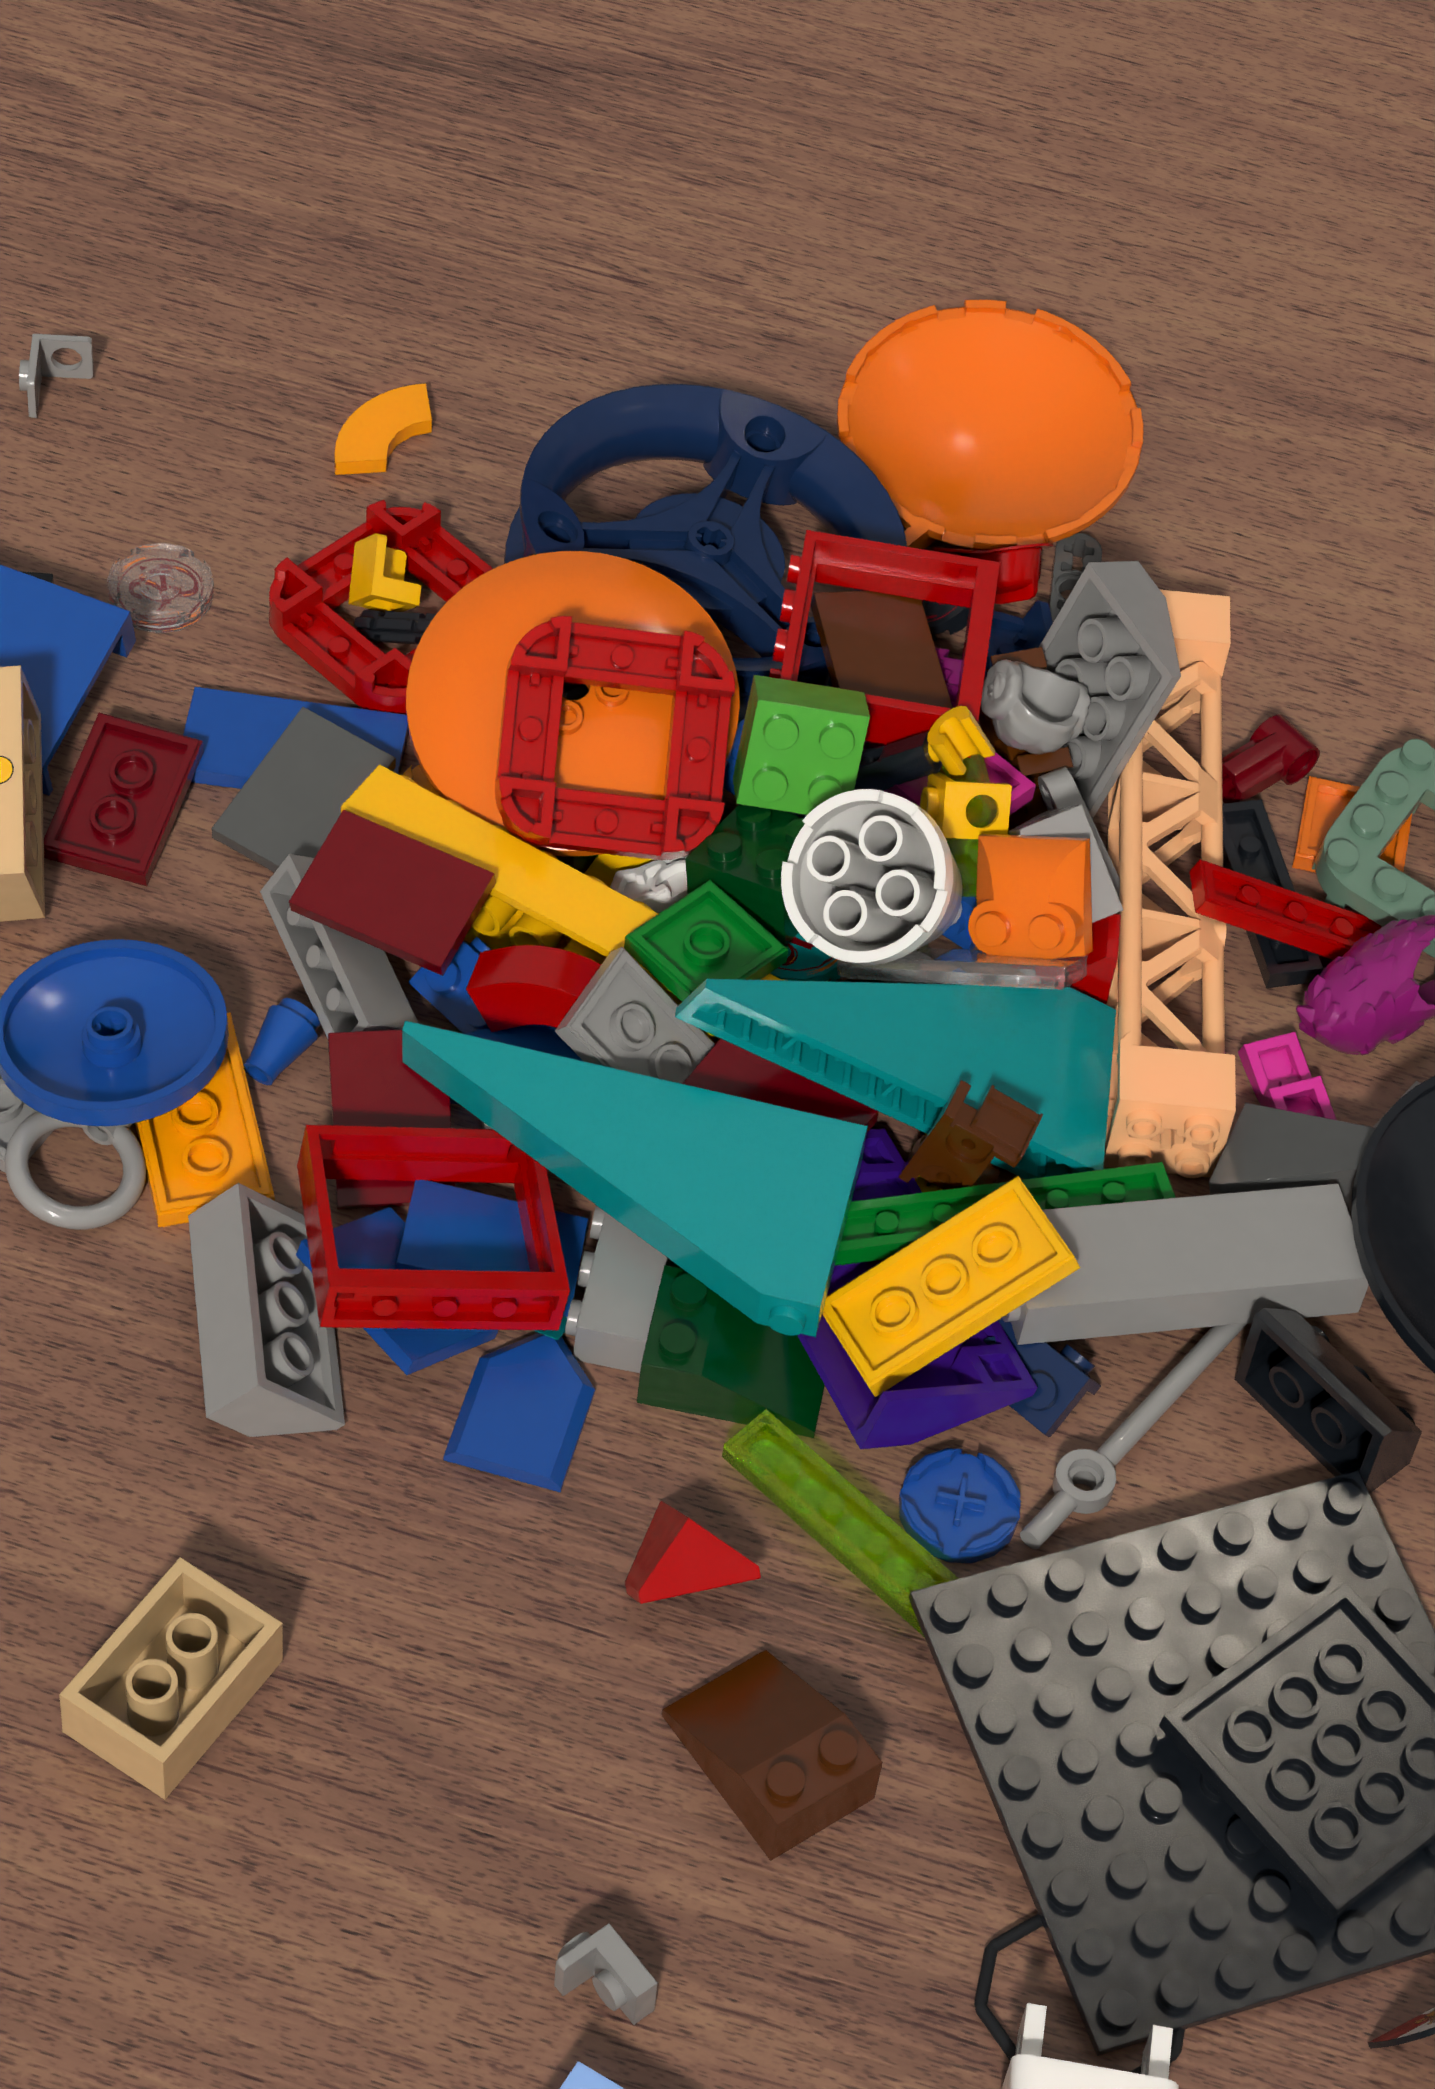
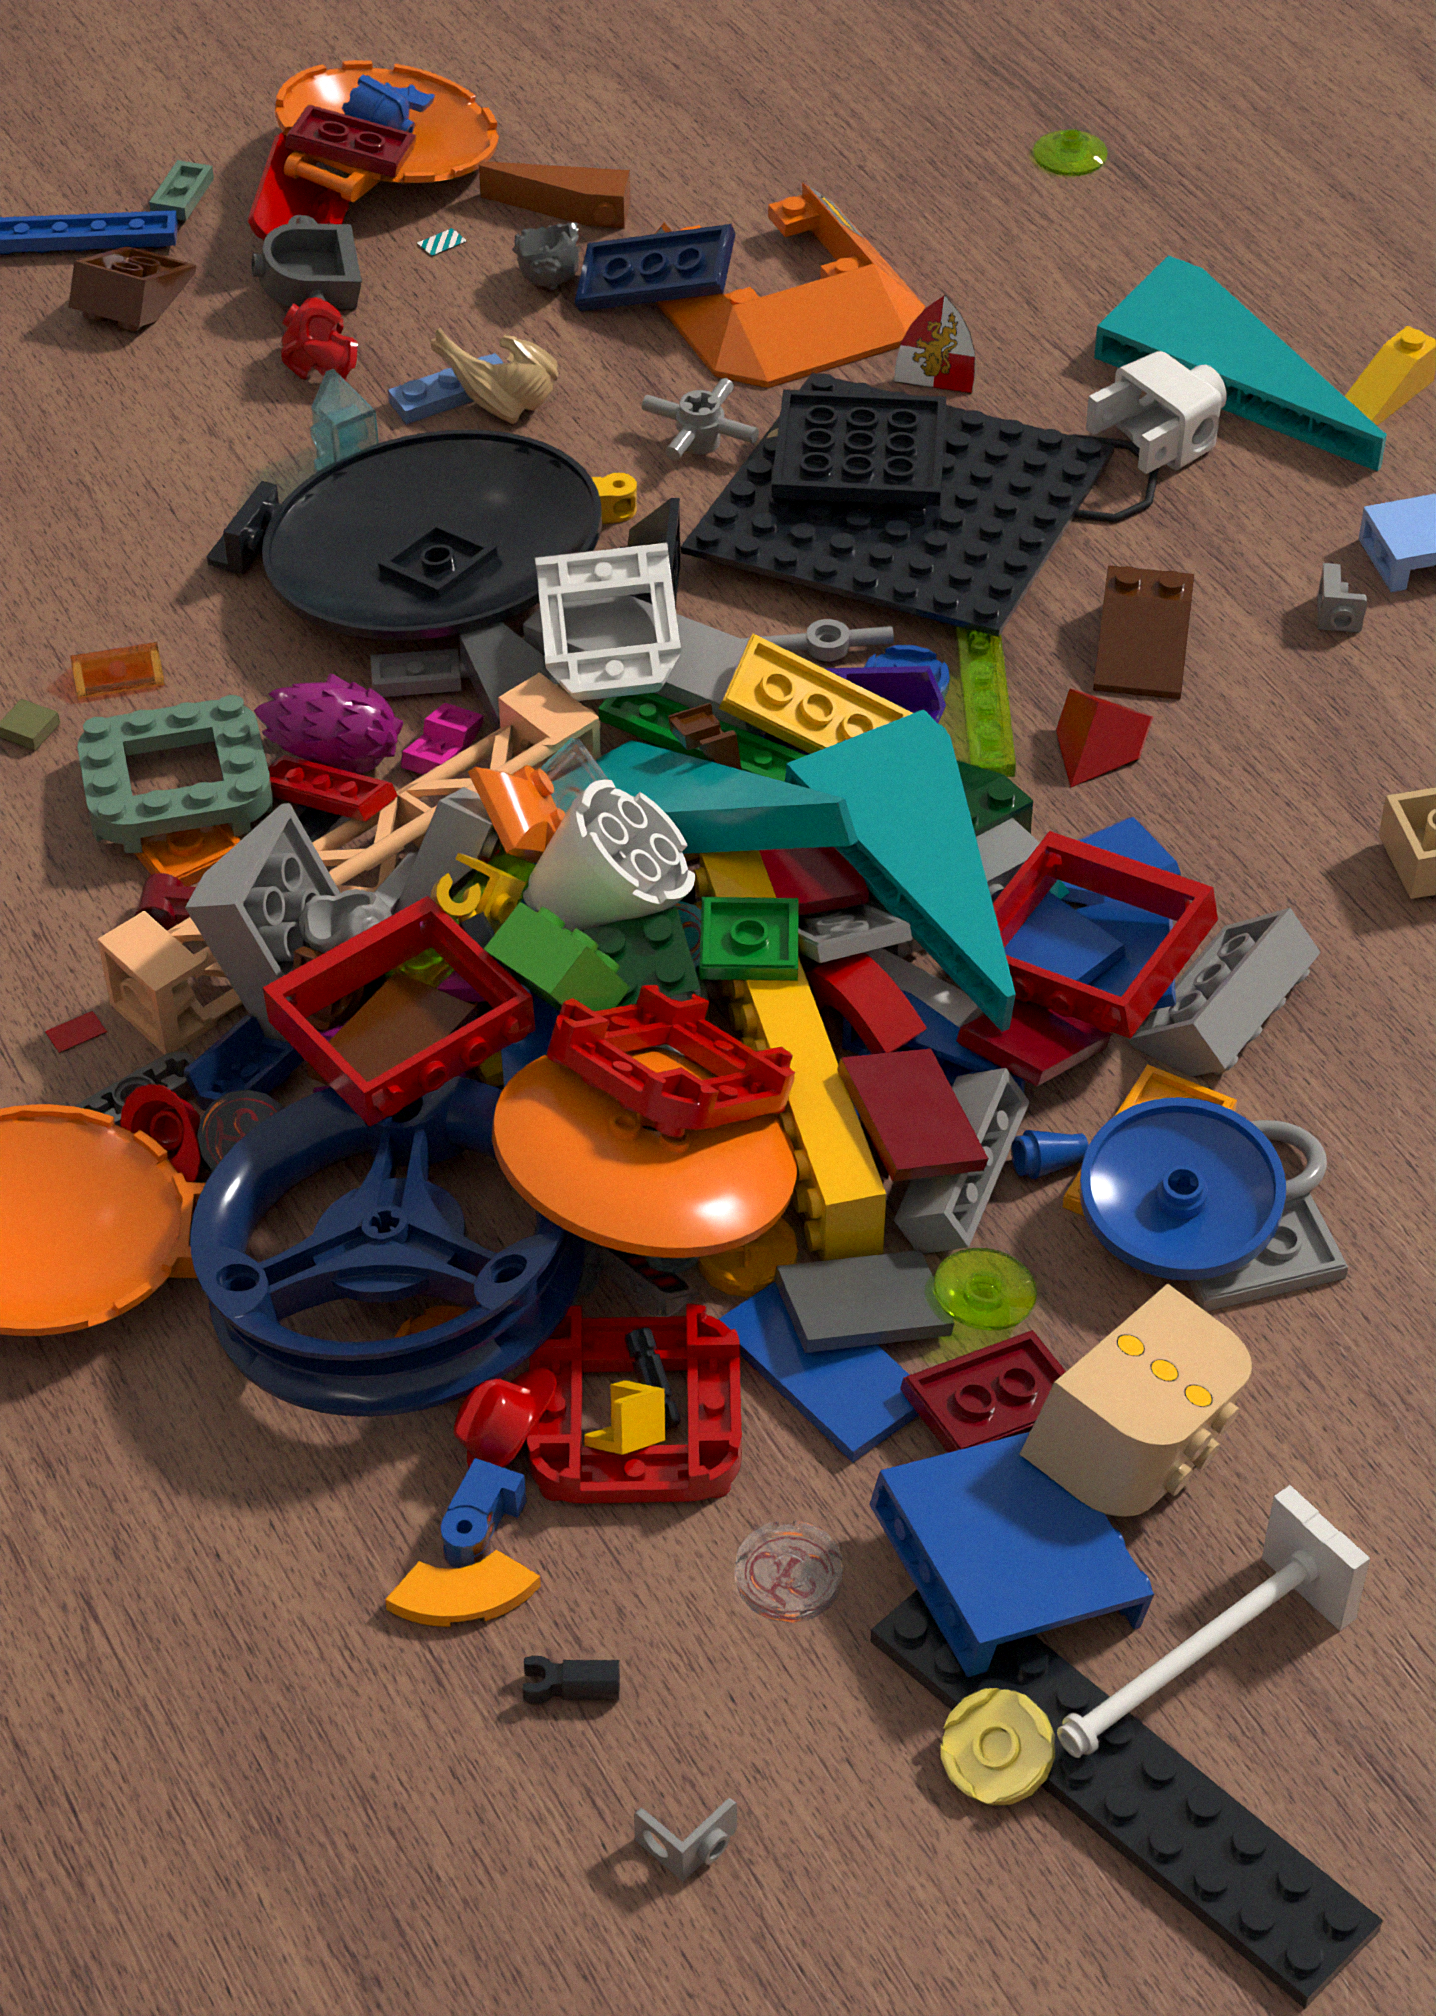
camera: 130 degrees left, 5 degrees down
none -> blue leg [440,1458,527,1569]
none -> red piece [453,1368,557,1468]
none -> black bar [522,1656,620,1704]
none -> white wedge [535,543,681,701]
none -> clear neon green dish [934,1248,1037,1331]

